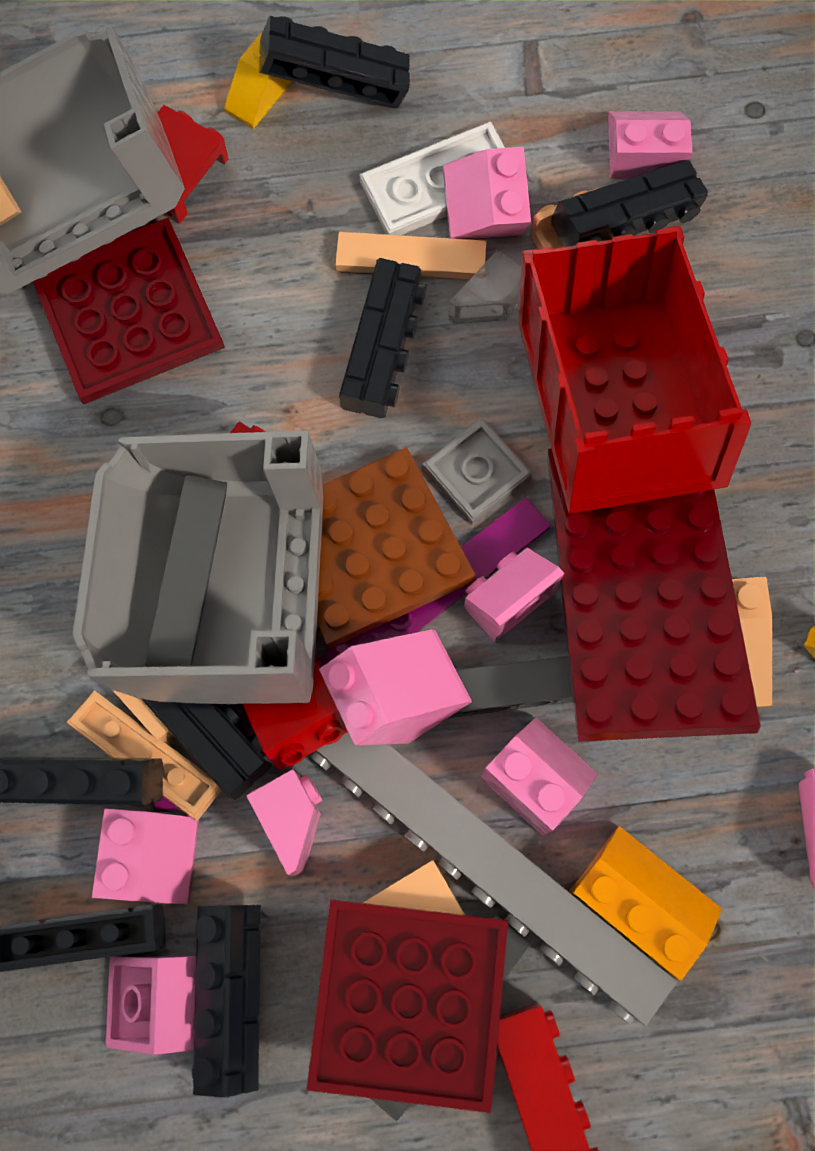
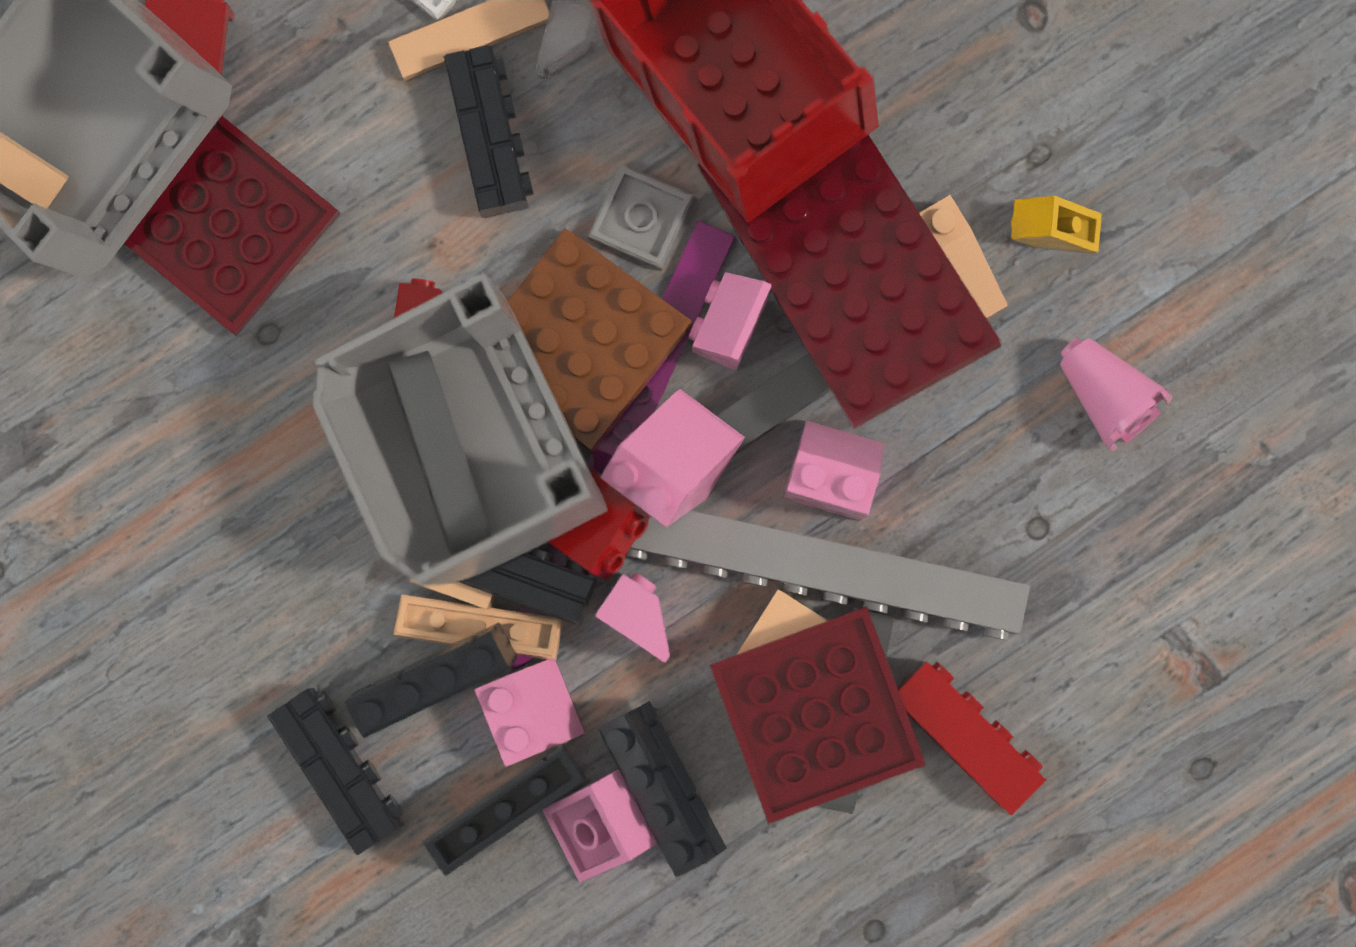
camera: 25 degrees left, 10 degrees up
light orange slope [568,826,722,981] -> none

